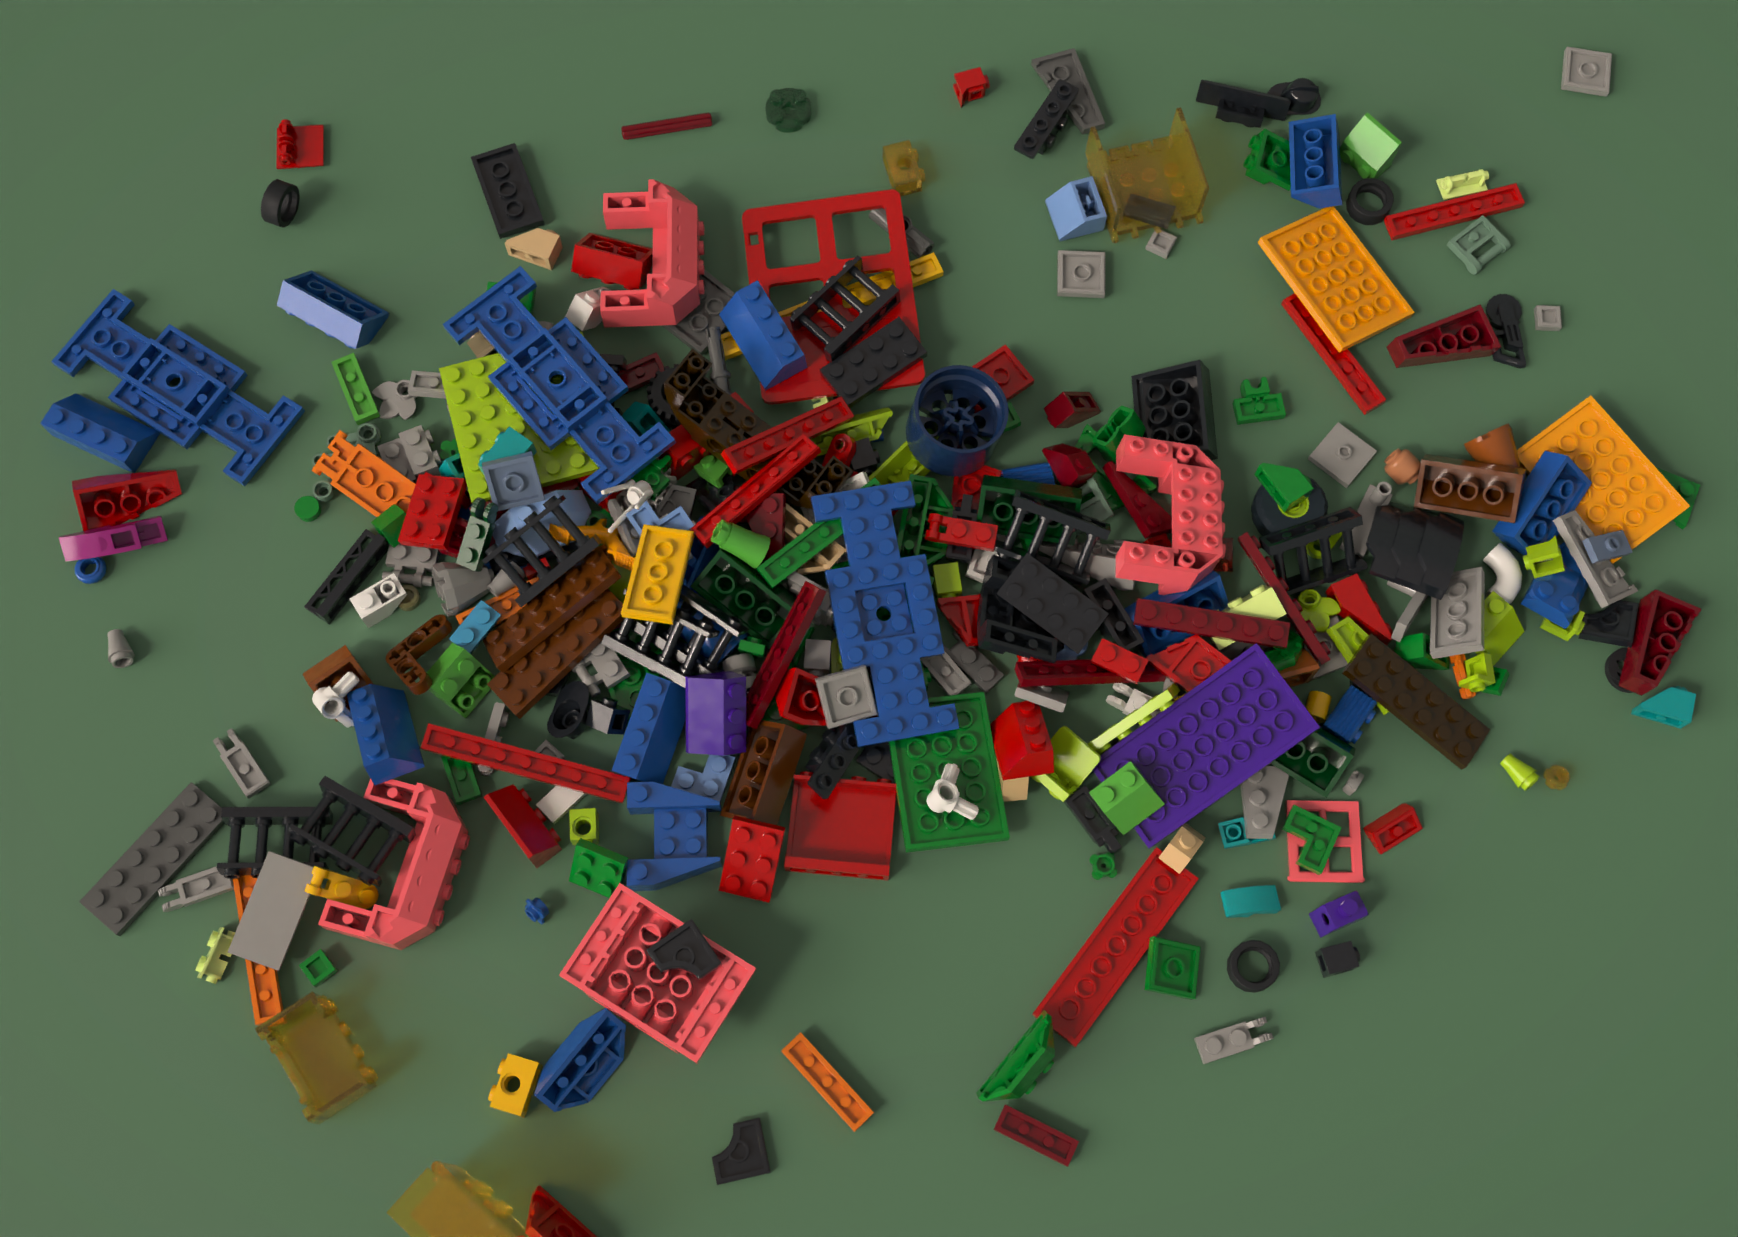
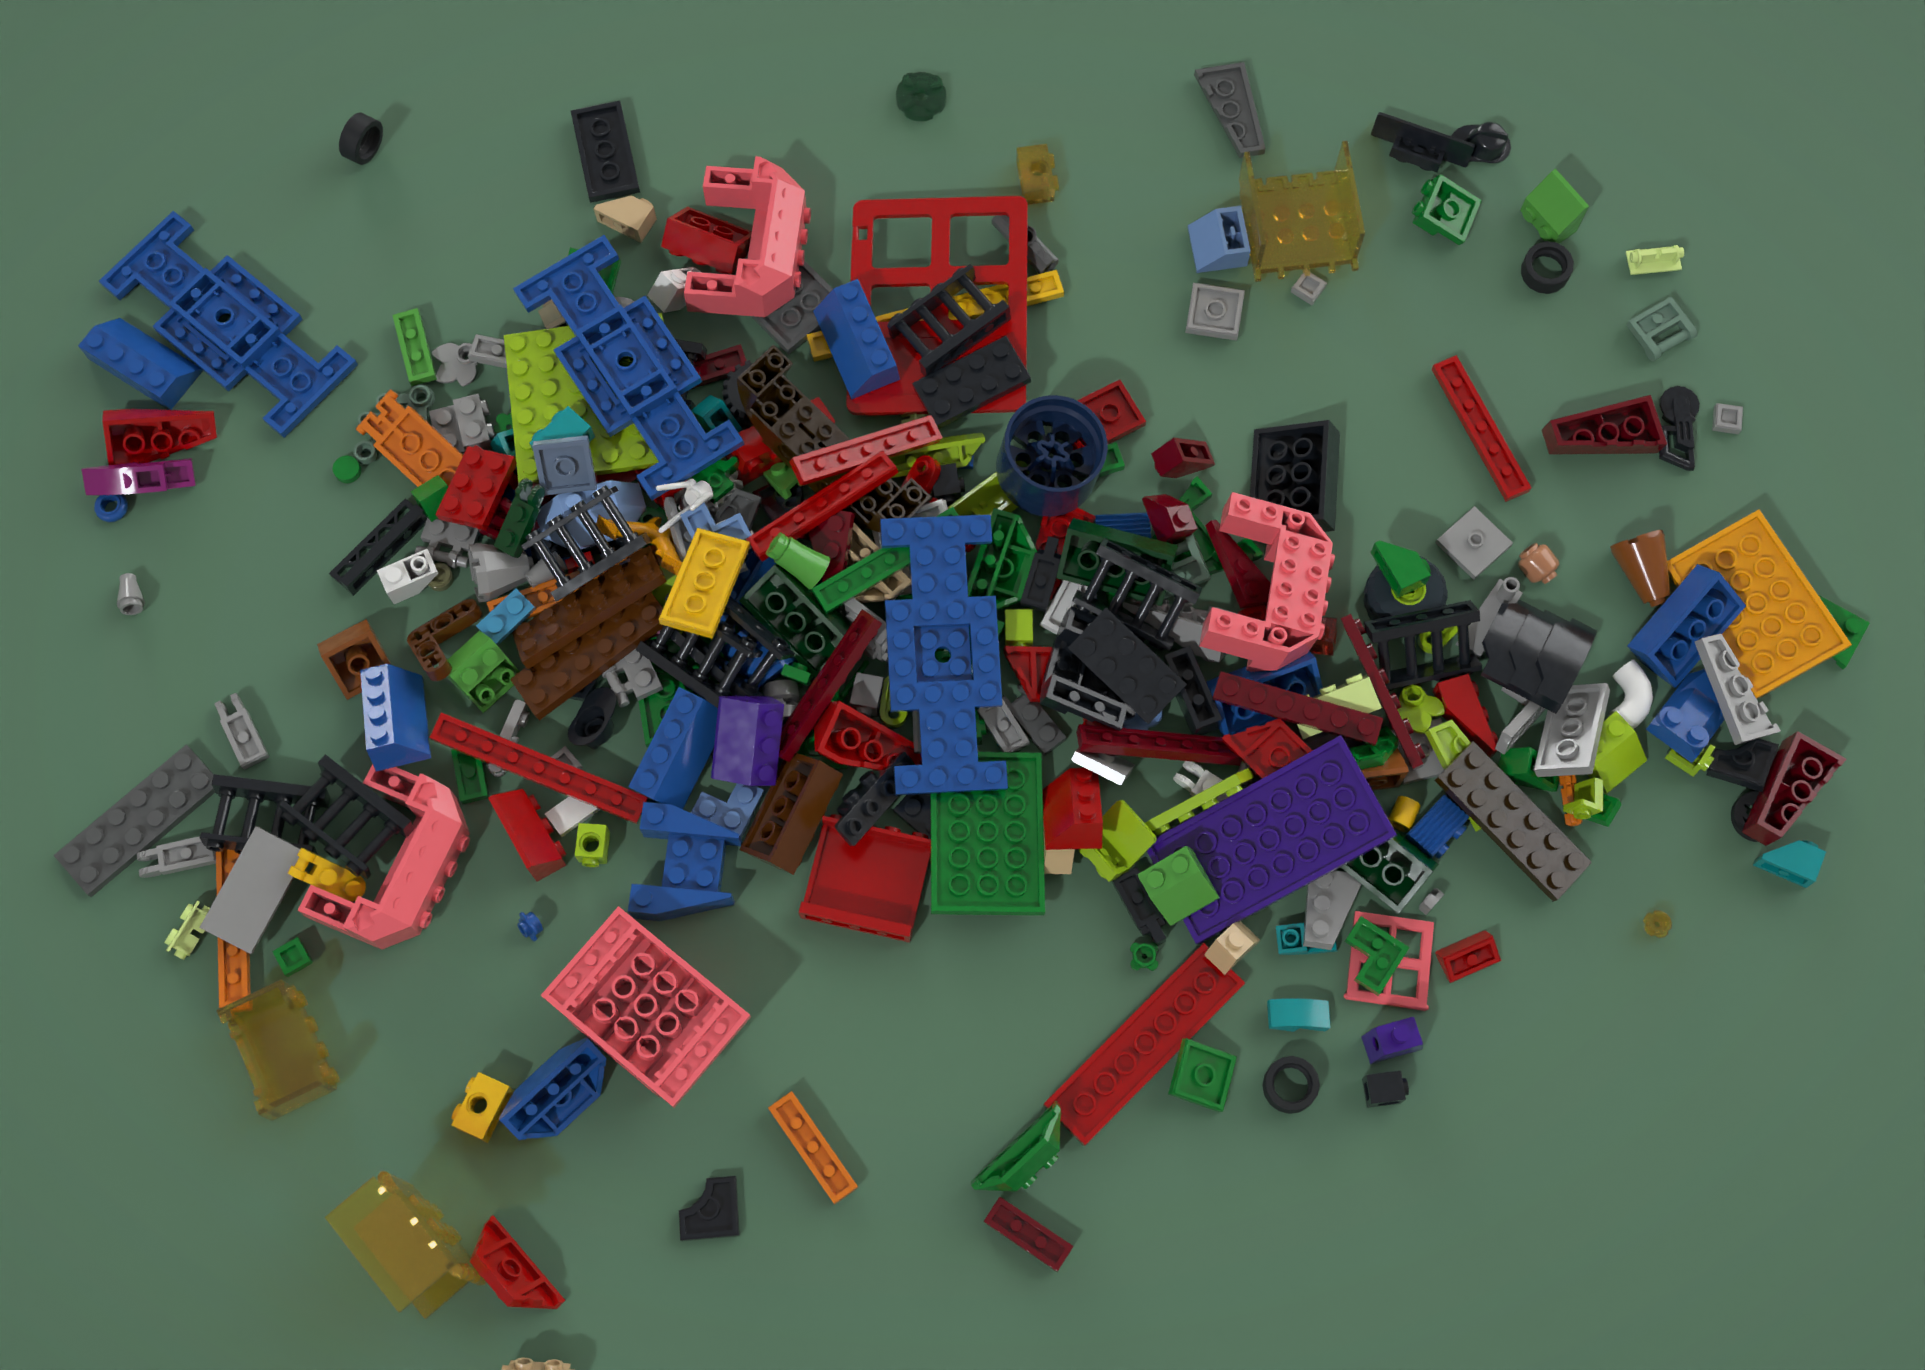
camera: 10 degrees right, 0 degrees up
red hinge [276,119,324,169] -> none
blue slope [277,270,389,349] -> none
white axle [312,671,359,728] -> none
green plate [569,838,629,898] -> none
black brick [585,697,630,735] -> none
dark red axle [621,112,712,140] -> none
black tile [646,919,722,980] -> none
dark grey pin [705,327,733,395] -> none
red plate [719,816,786,903] -> none
light grey plate [815,664,878,729] -> none
red plate [925,513,998,552] -> none
white axle [927,763,979,820] -> none
red window [953,67,990,108] -> none
black bracket [1014,79,1079,159] -> none
red plate [1091,638,1149,684] -> none
green brick [1093,406,1146,464] -> none
clear smoke tile [1123,193,1176,229] -> none
light grey hinge [1194,1017,1274,1064] -> none
green plate [1232,377,1286,425] -> none
light orange plate [1258,206,1415,353] -> none
blue slope [1289,114,1343,208] -> none
red plate [1384,183,1525,240] -> none
reddish brown slope [1414,454,1527,523] -> none
lime cone [1500,753,1540,791] -> none
lime window [1523,535,1565,579] -> none
light grey plate [1561,47,1612,97] -> none
sand blue plate [1582,530,1633,564] -> none

